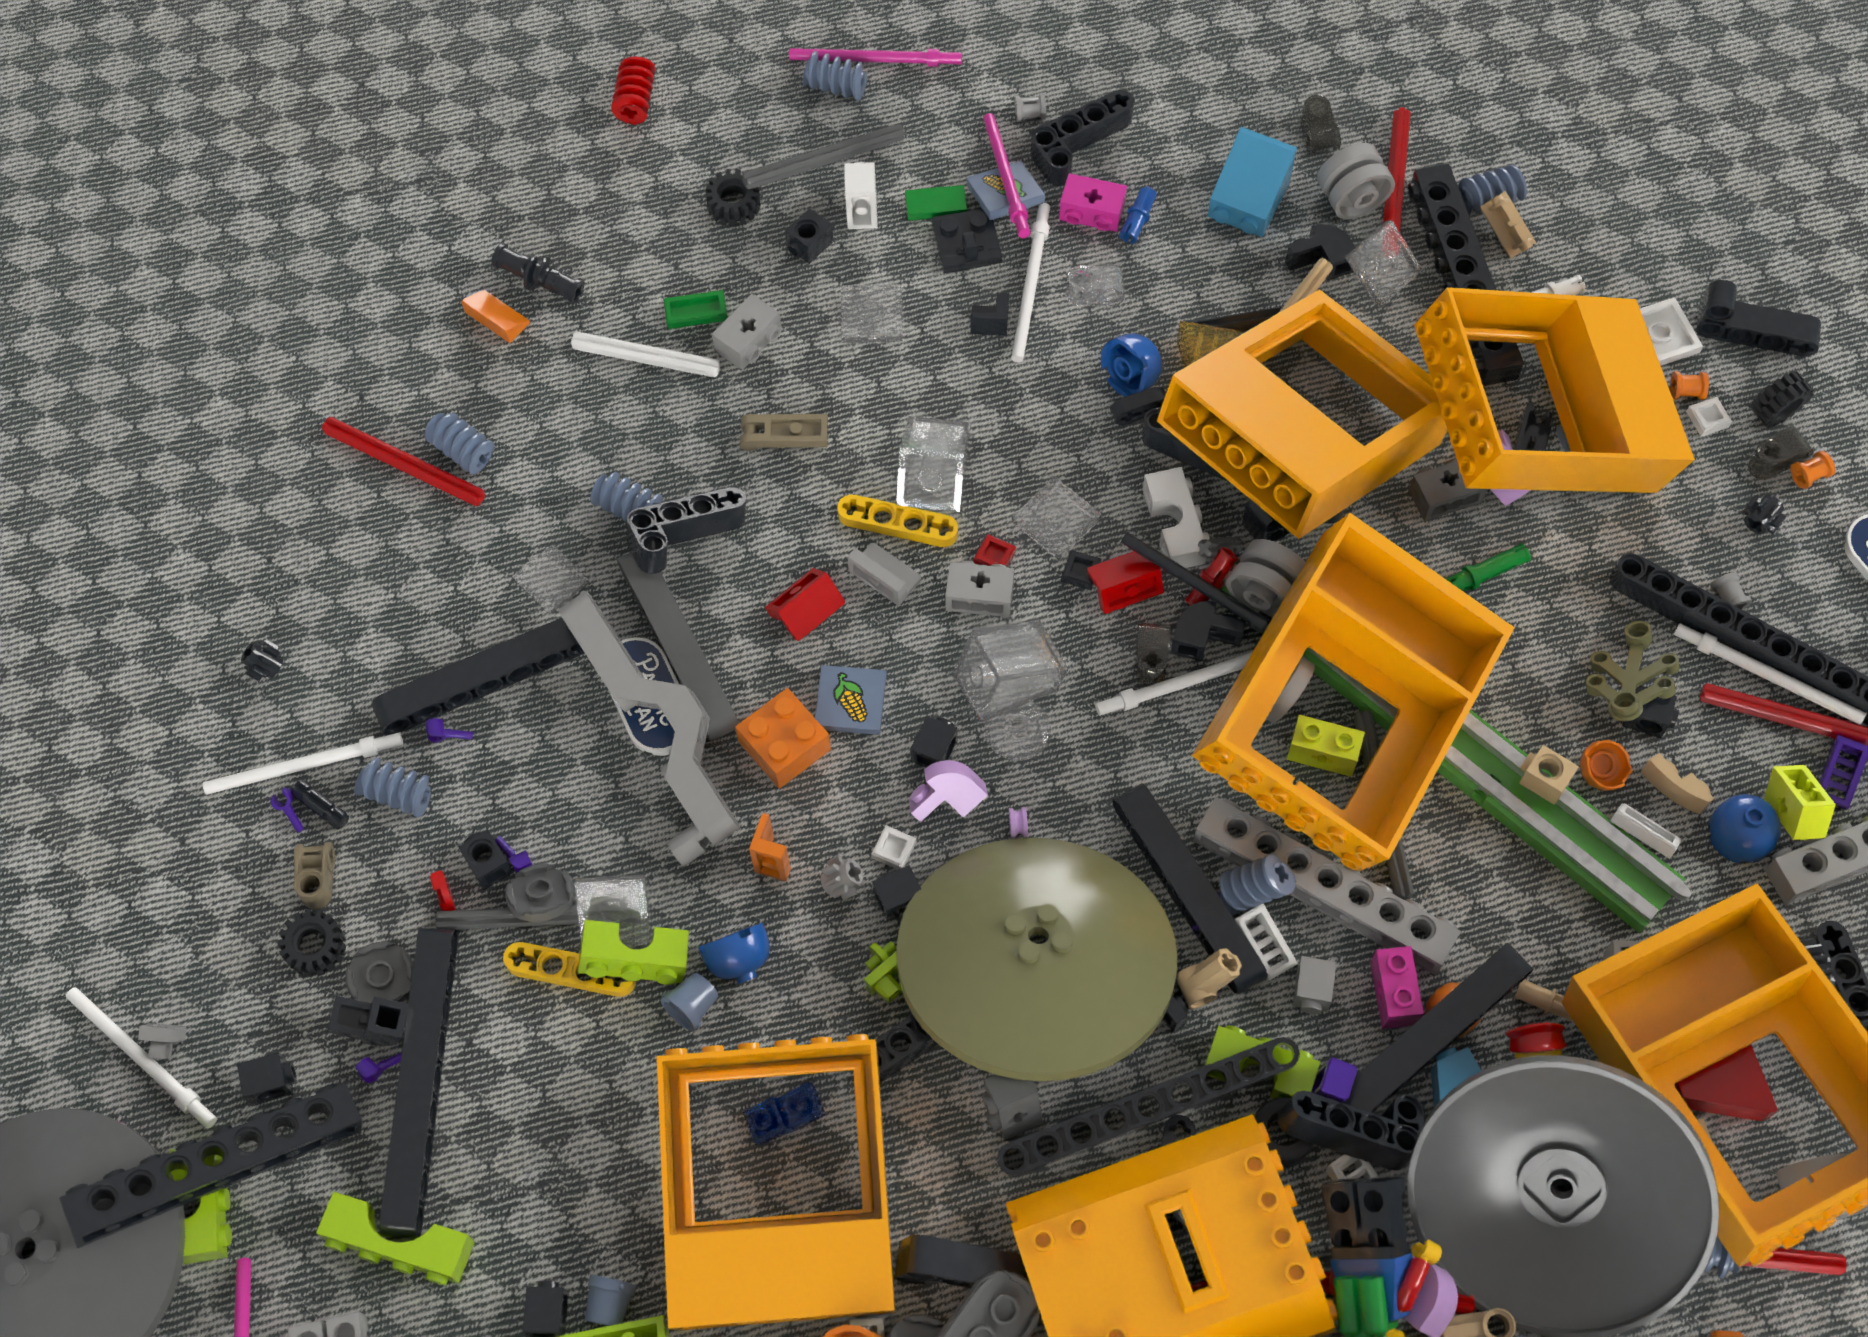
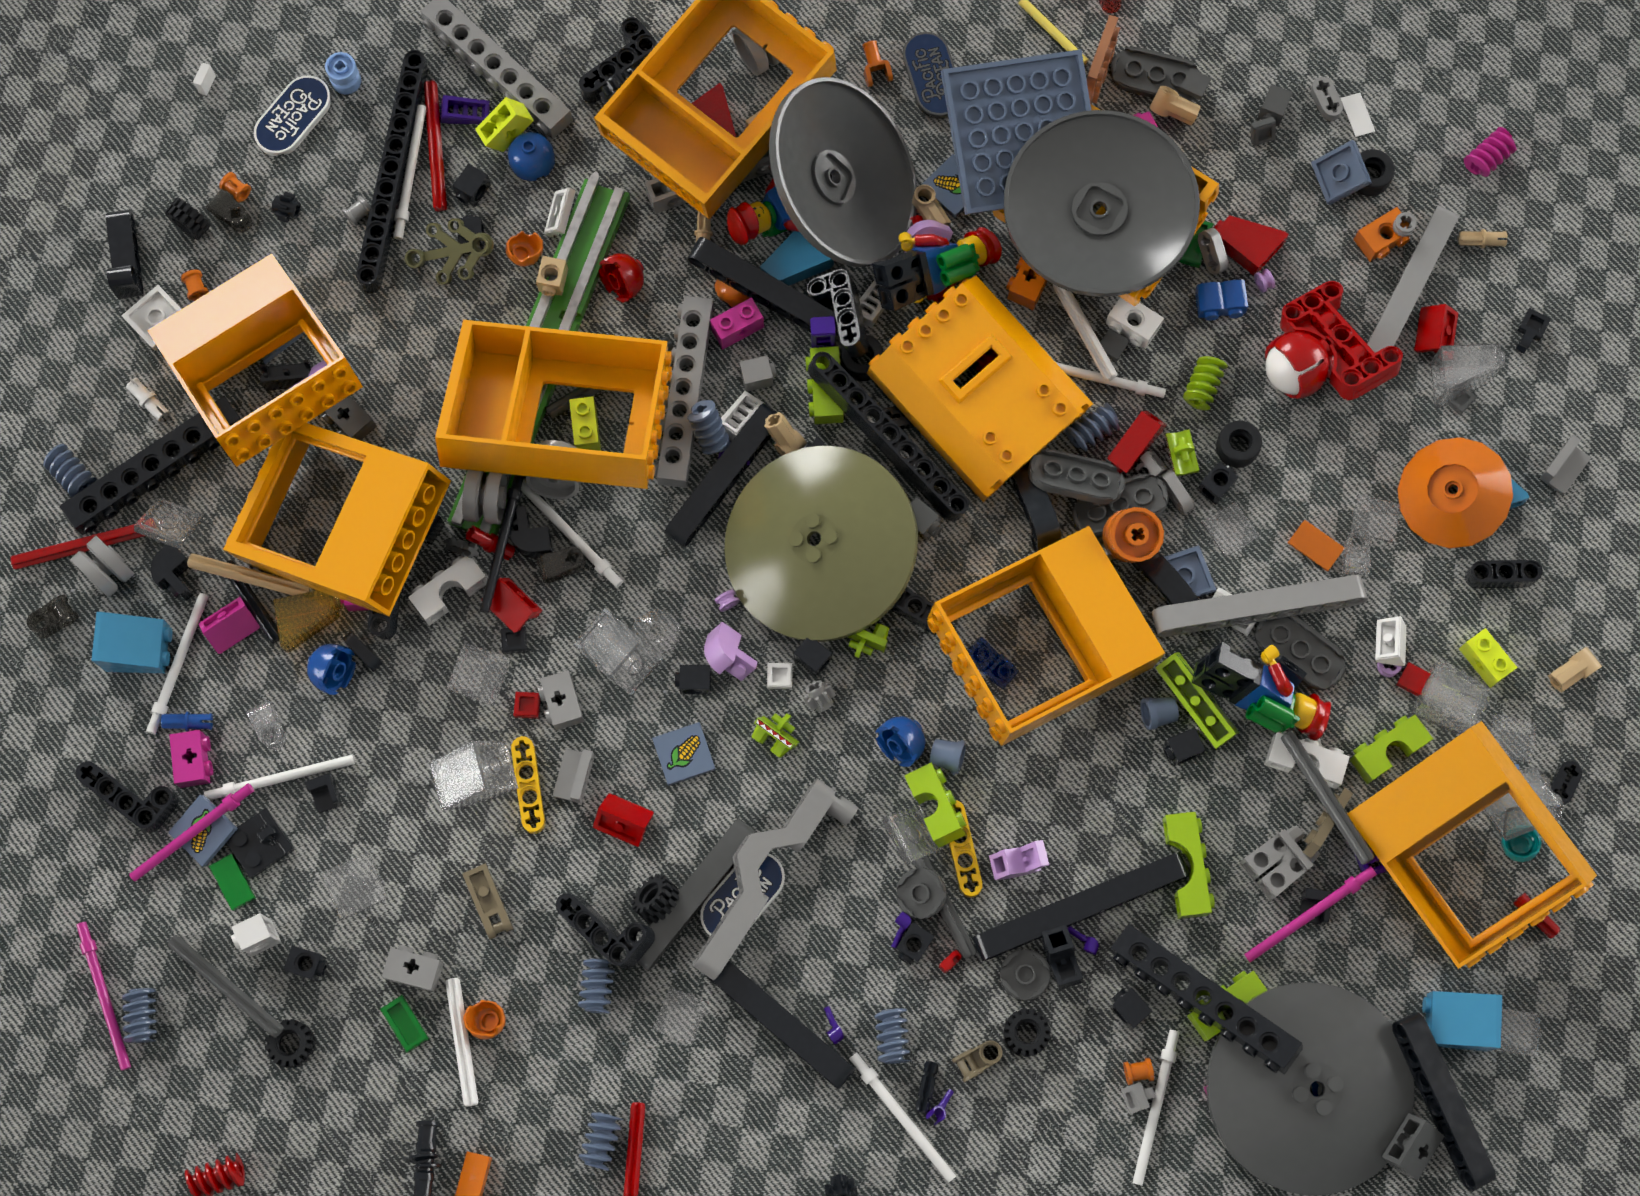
camera: 115 degrees left, 10 degrees up
orange brick [735,687,831,789] -> none
orange panel [749,813,791,882] -> none
light grey bush [1014,93,1046,122] -> none
green pin [1445,543,1531,591] -> none
tan hinge [1480,191,1536,259] -> none
tan slope [1641,753,1714,815] -> none
white tile [1686,397,1732,437] -> none
none -> white bar [146,593,209,735]
none -> dark pink panel [198,597,260,654]
none -> black brick [453,163,491,207]
none -> orange hair [463,1000,506,1040]
none -> red cylinder [598,253,644,303]
none -> black tyre [631,874,680,924]
none -> lime hips [751,713,799,758]
none -> lavender brick [989,840,1049,880]
none -> orange bush [1123,1058,1154,1085]

